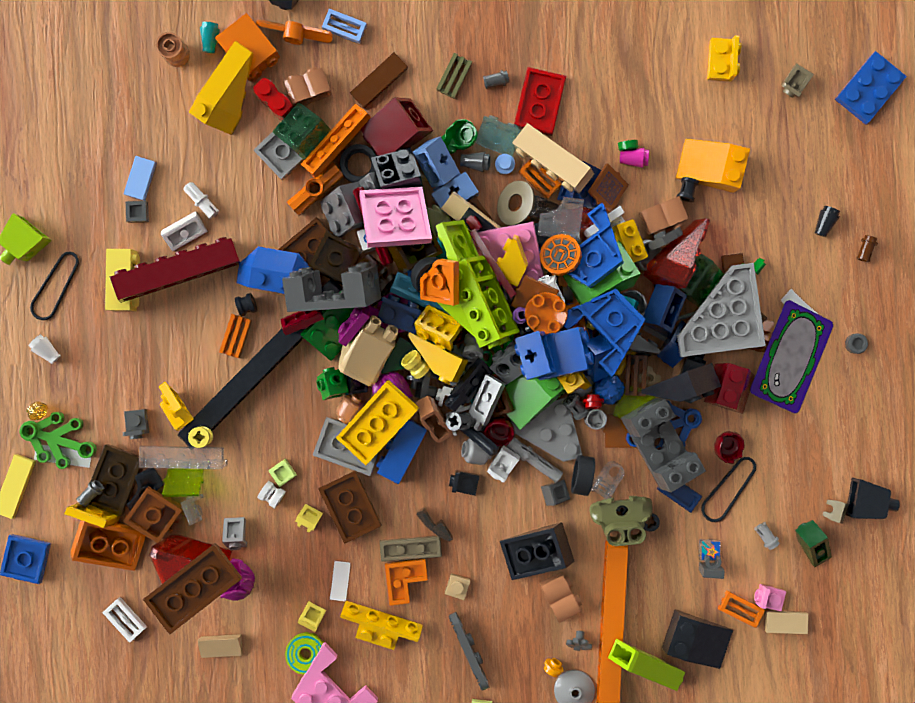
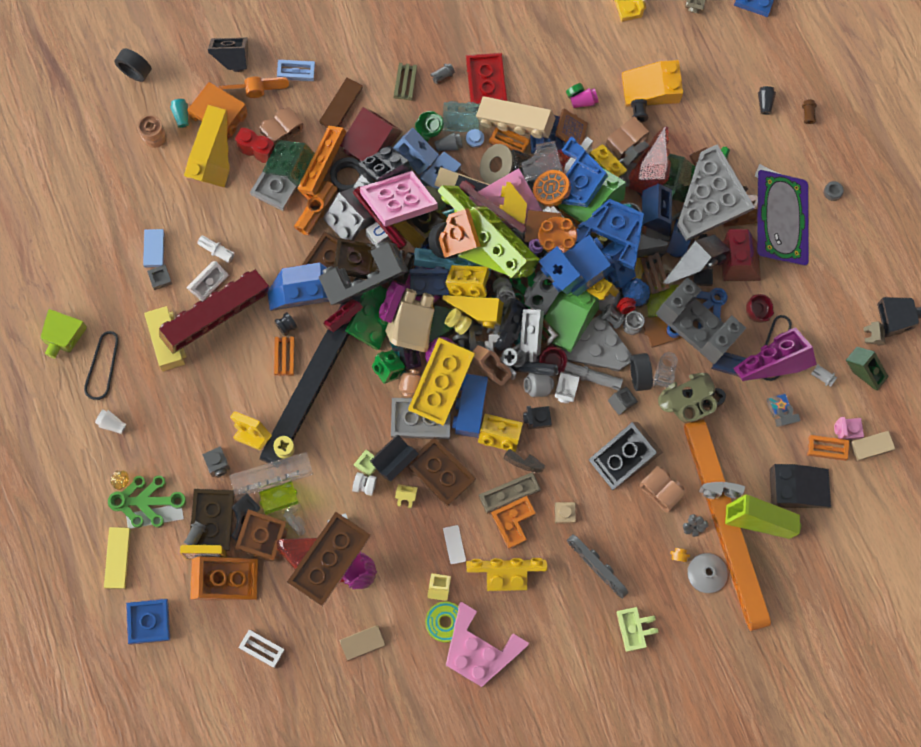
camera: 25 degrees left, 15 degrees down
none -> black panel [370,435,419,482]
none -> yellow bracket [478,414,523,452]
none -> light grey slope [699,482,745,499]
none -> magenta wedge [734,327,817,381]

